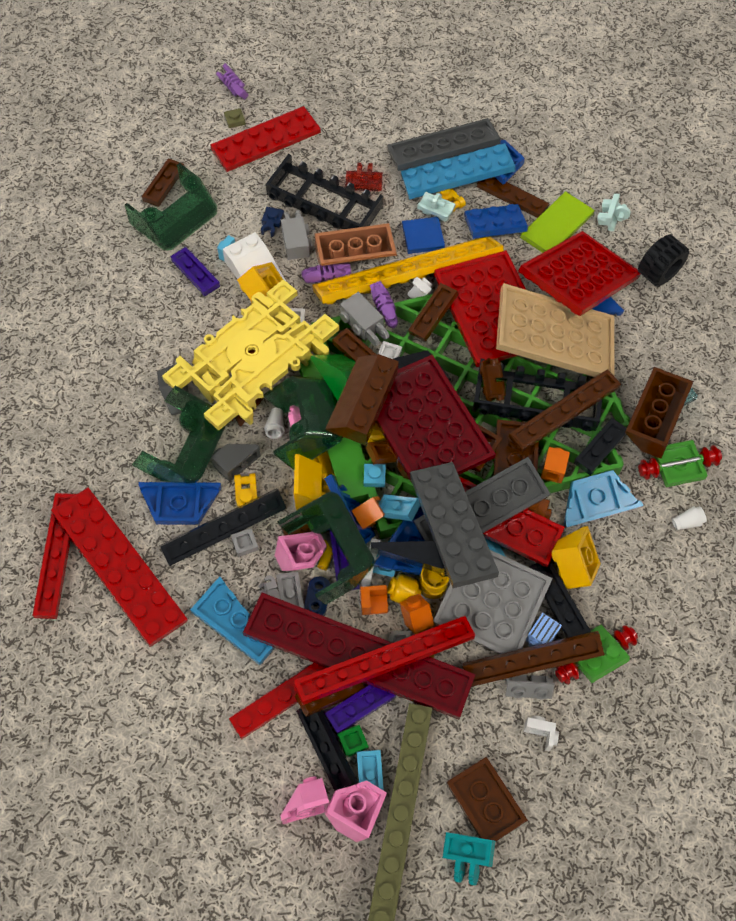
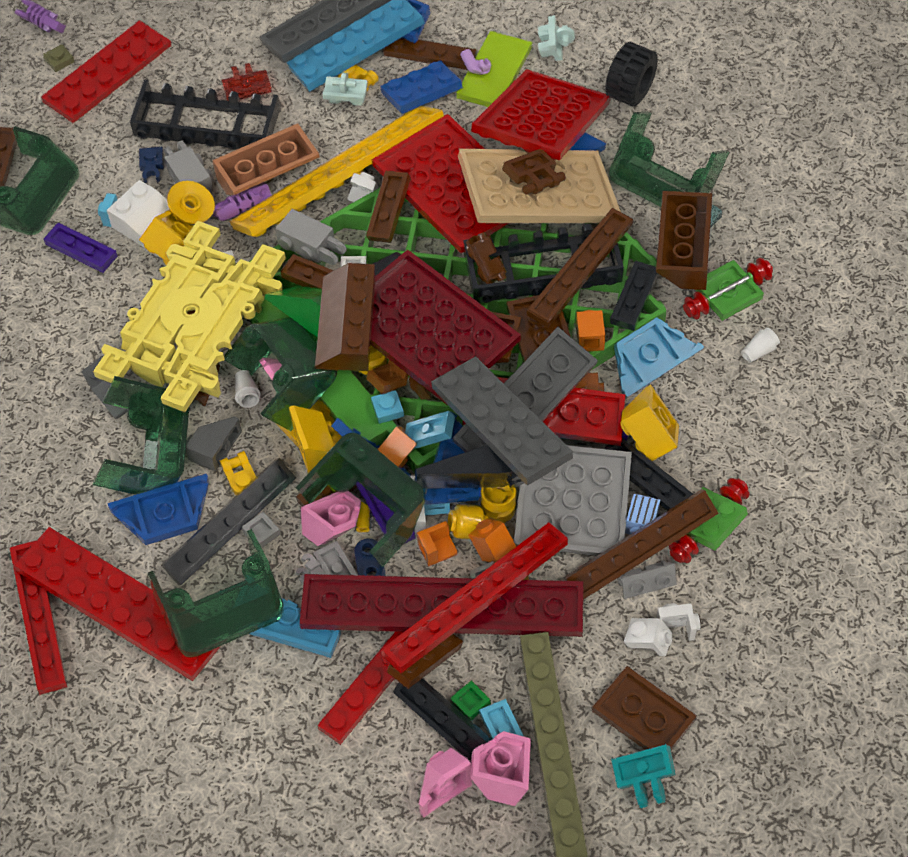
camera: 15 degrees left, 5 degrees down
dark purple plate [325,685,396,735] -> none
medium lavender hinge [370,281,398,329] -> none
blue tile [402,217,445,254] -> none
none -> clear green windscreen [148,529,284,657]
none -> yellow dish [167,181,215,224]
none -> lavender arm [460,49,491,75]
none -> reddish brown plate [502,149,566,195]
none -> clear green windscreen [609,111,730,207]
none -> white bracket [624,618,672,656]

